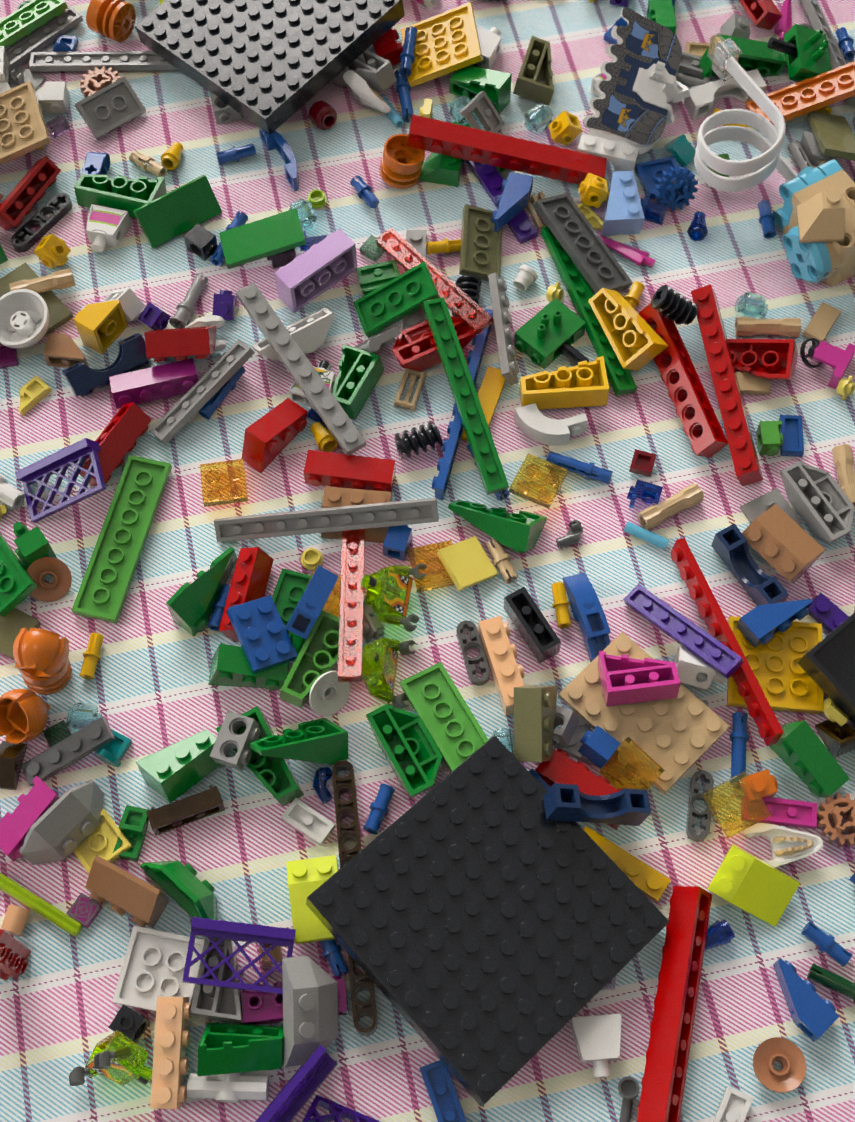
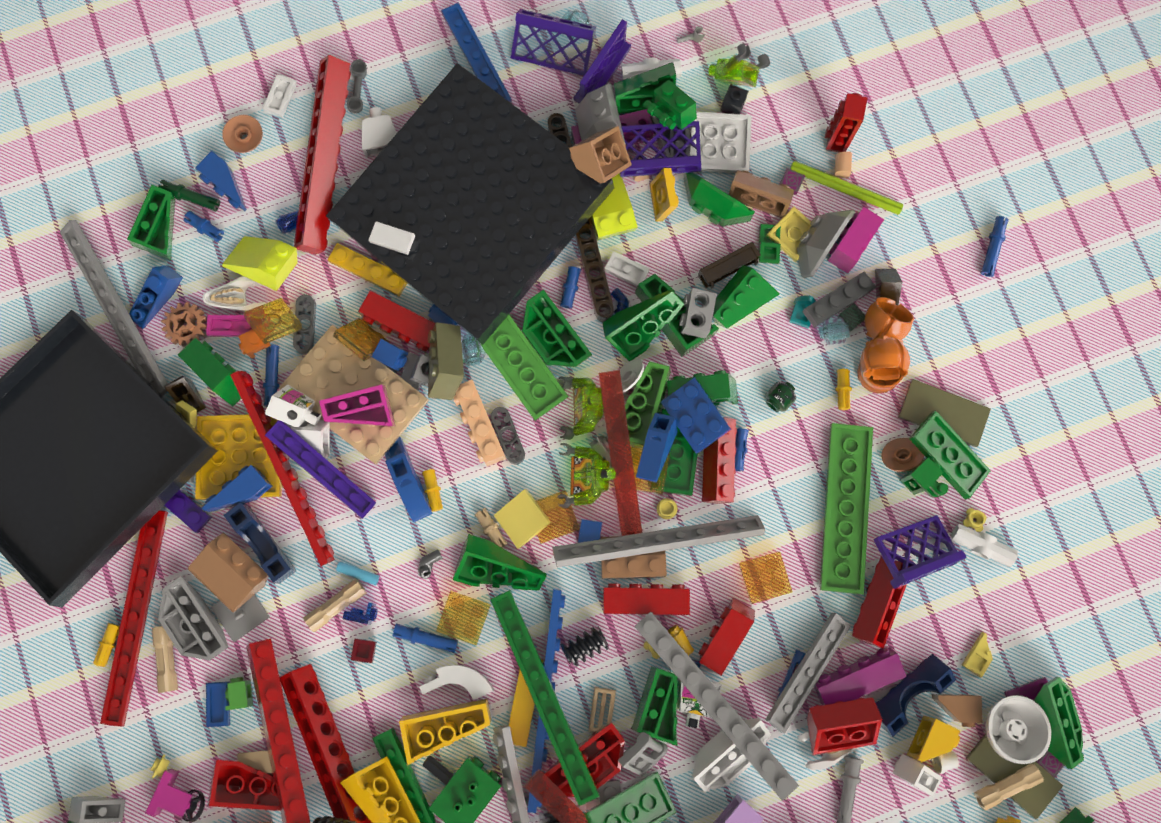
camera: 170 degrees right, 15 degrees up
dark purple bracket [138,302,171,330] -> none
light nougat brick [150,996,192,1109] -> none
green wedge [166,547,237,636] -> none
dark purple bracket [212,290,238,321] -> none
black brick [503,587,561,663] -> none
dark blue arch [543,783,651,826] -> none
none -> white torso [265,385,321,427]
none -> white tile [368,222,415,255]
none -> medium nougat slope [569,126,632,183]
none -> green brick [643,80,697,130]
none -> yellow plate [649,168,679,222]
none -> dark green head [766,382,796,412]

